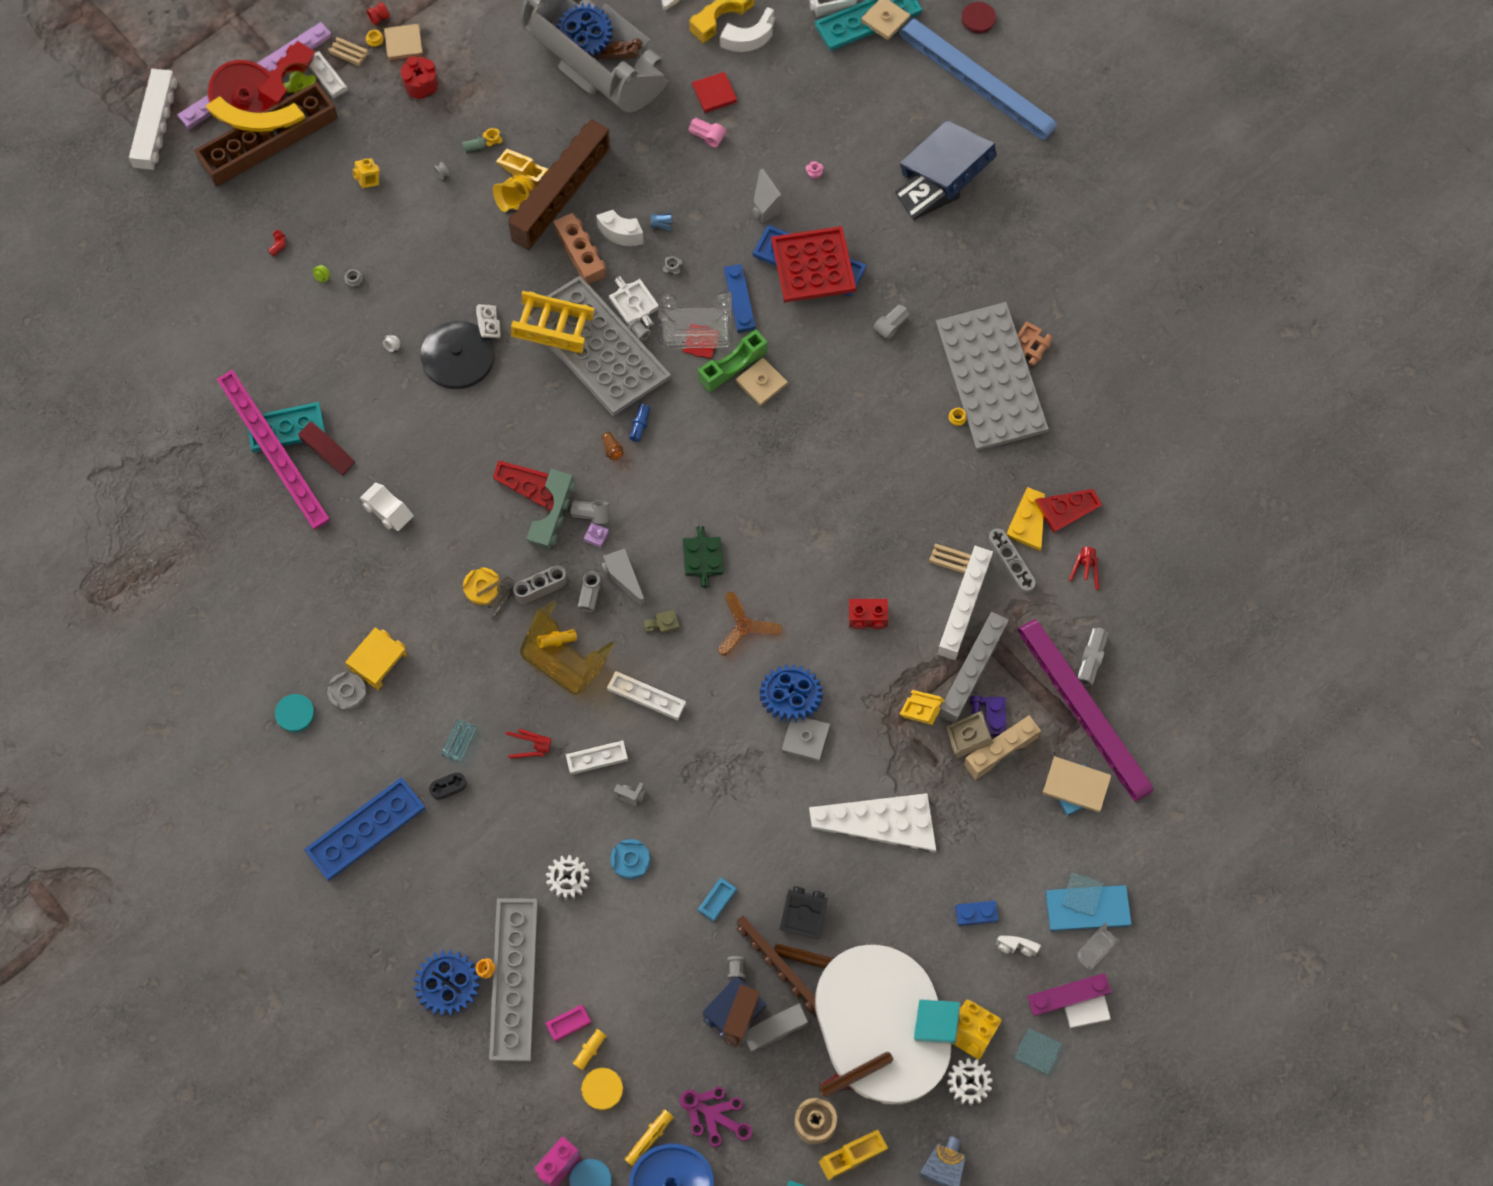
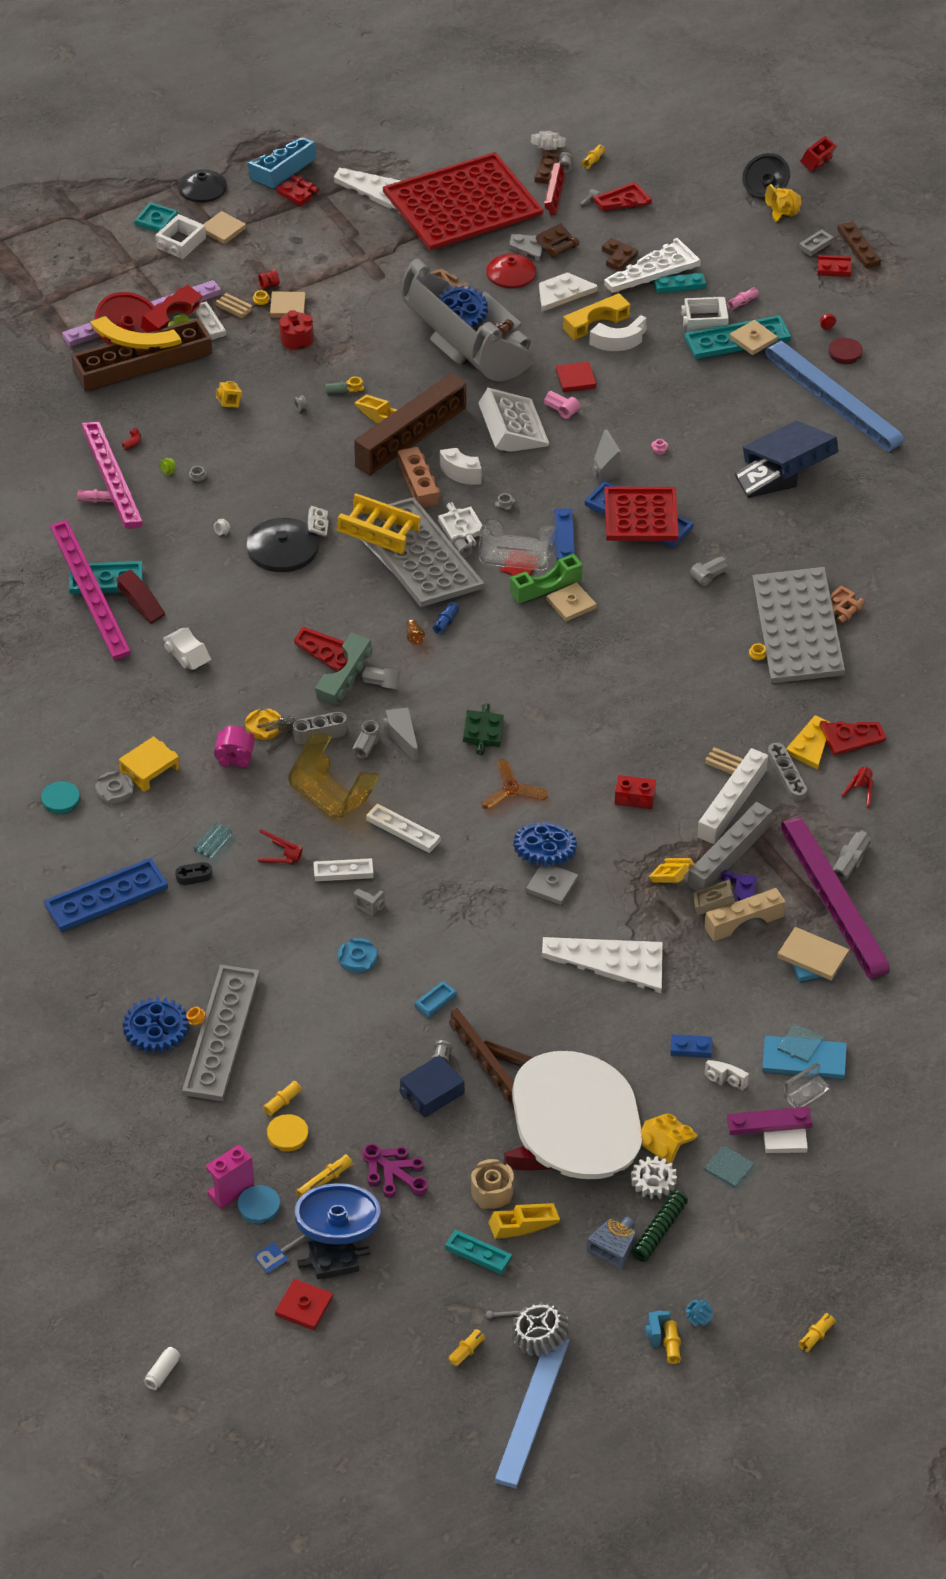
camera: 10 degrees right, 20 degrees down
white brick [129,69,177,170] -> none
yellow helmet [493,175,536,212] -> none
yellow pin [537,629,577,648] -> none
white gear [546,855,590,900] -> none
dark pink tile [546,1004,592,1042] -> none
lavender tile [584,522,609,548] -> none
olive plate [644,610,679,634] -> none
flat silver piece [646,212,673,231] -> none
reddish brown brick [723,984,760,1048] -> none
light grey slope [745,1004,808,1052] -> none
black plate [779,886,828,939] -> none
reddish brown axle [819,1051,894,1098] -> none
teal tile [914,999,961,1044] -> none
none -> bright pink pin [77,489,132,503]
none -> dark pink plate [82,422,142,529]
none -> dark pink brick [214,726,255,768]
none -> white slope [478,388,549,452]
none -> dark green piece [632,1190,688,1262]

